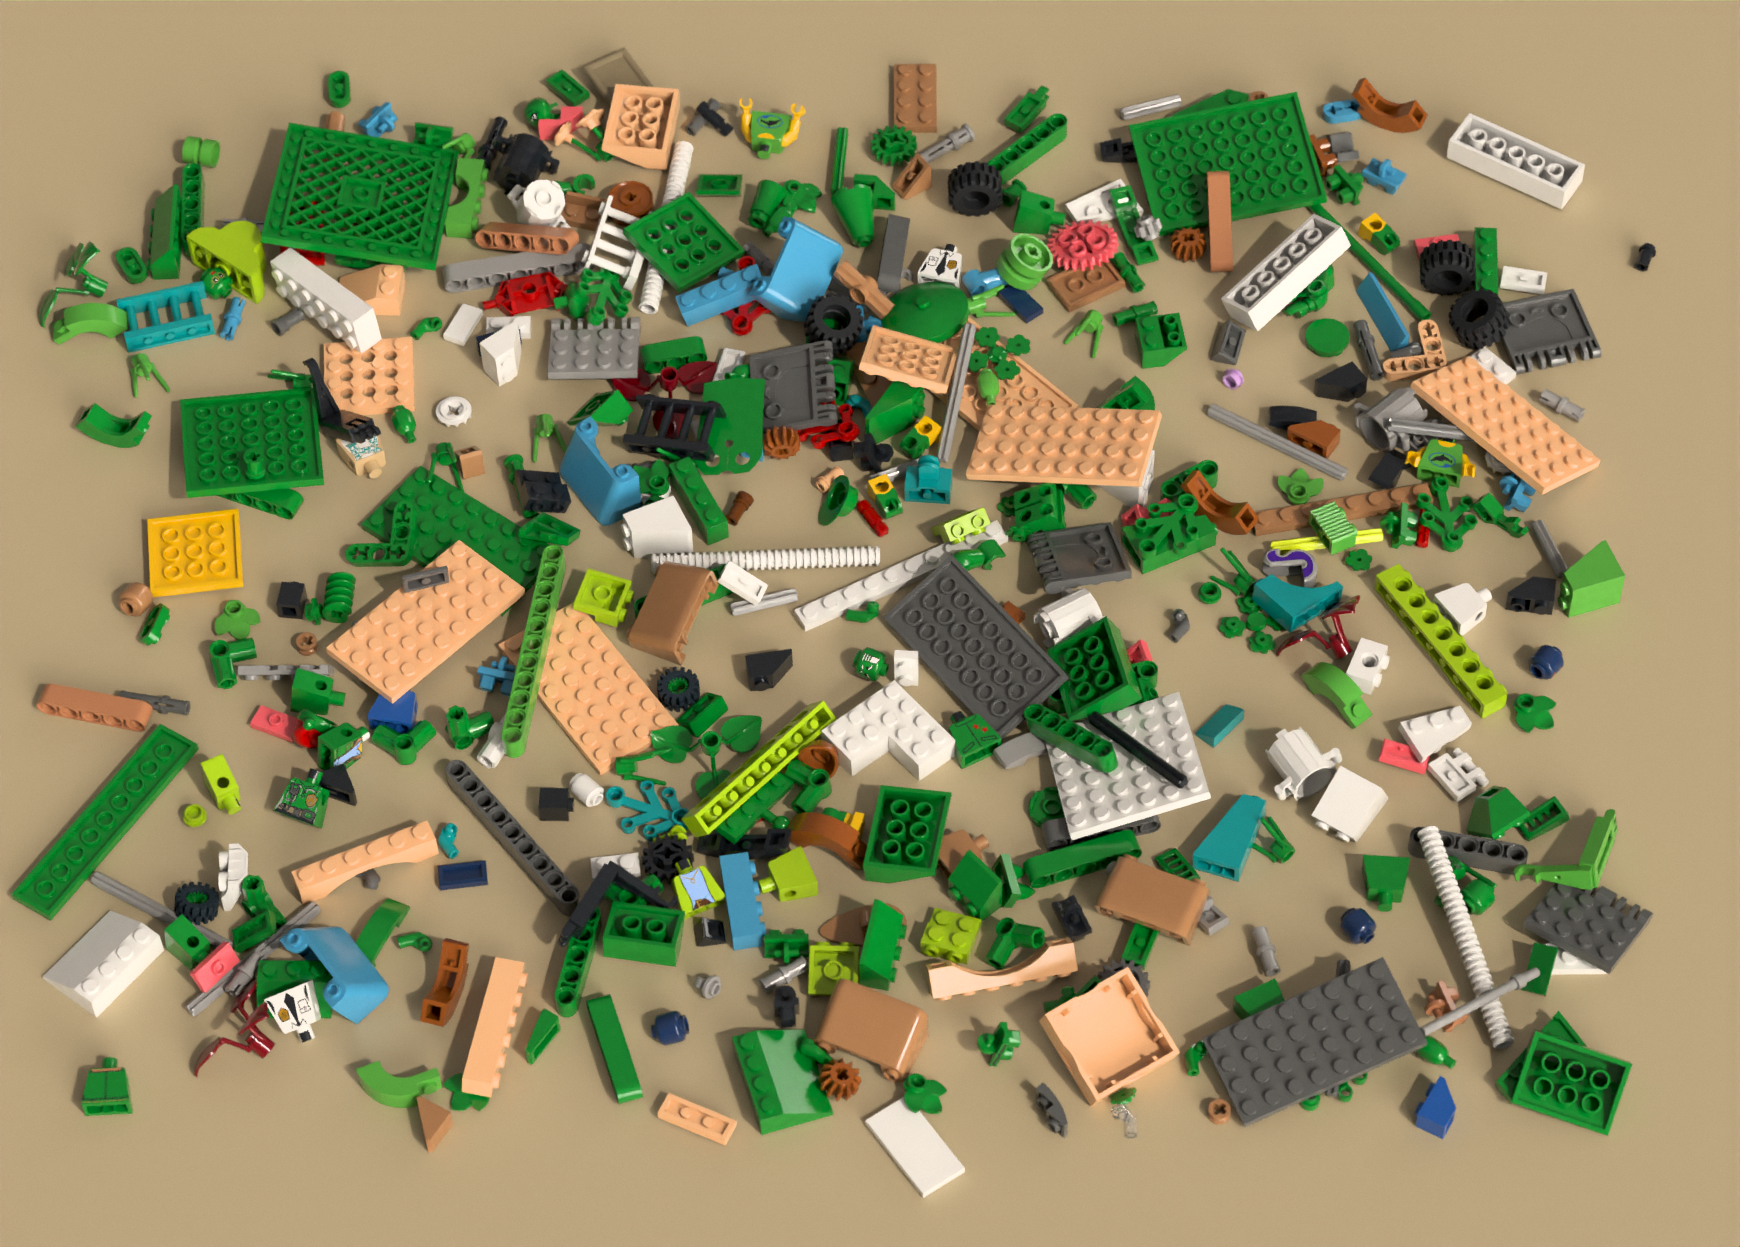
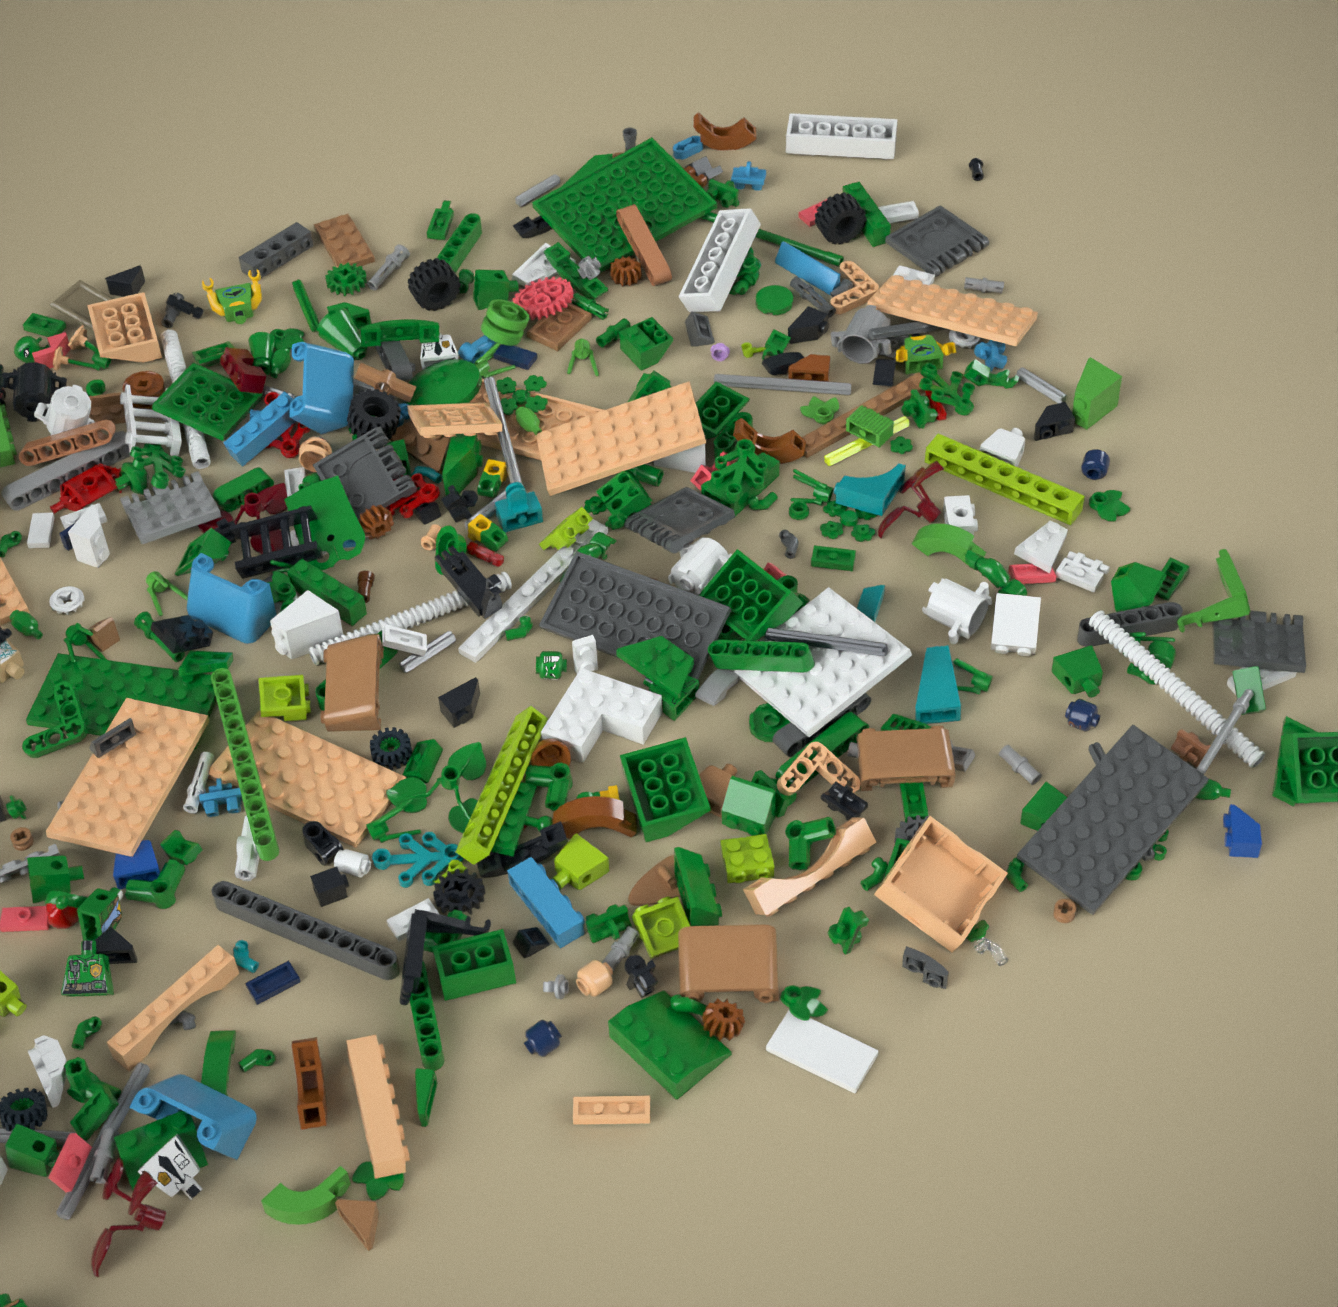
camera: 25 degrees left, 5 degrees down
green piece [322,572,356,623] -> none
green piece [445,705,494,750] -> none
green beam [586,994,643,1104] -> none
torso [672,858,726,920] -> none
medium nougat slope [892,153,932,200] -> none
light grey animal [1262,549,1317,588] -> none
leg [1358,212,1400,255] -> none
black tyre [1448,288,1510,349] -> none
none -> green arm [71,1016,102,1050]
none -> black slope [105,265,145,297]
none -> green bracket [160,830,203,866]
none -> white pin [183,752,215,814]
none -> black gear [214,518,237,544]
none -> dark red arch [221,347,267,394]
none -> dark grey brick [239,222,314,278]
none -> light nougat helmet [299,436,332,472]
none -> black piece [302,821,344,866]
none -> green slope [360,319,439,347]
none -> black hinge [434,546,502,619]
none -> light nougat head [576,960,613,997]
none -> green wing [616,636,694,700]
none -> dark grey pin [623,127,637,152]
none -> green slope [696,381,750,440]
none -> lime hand [741,342,766,358]
none -> green arm [747,492,778,511]
none -> green plate [762,329,791,360]
none -> light nougat beam [777,742,861,796]
none -> green plate [811,545,856,571]
none -> green piece [965,550,1028,596]

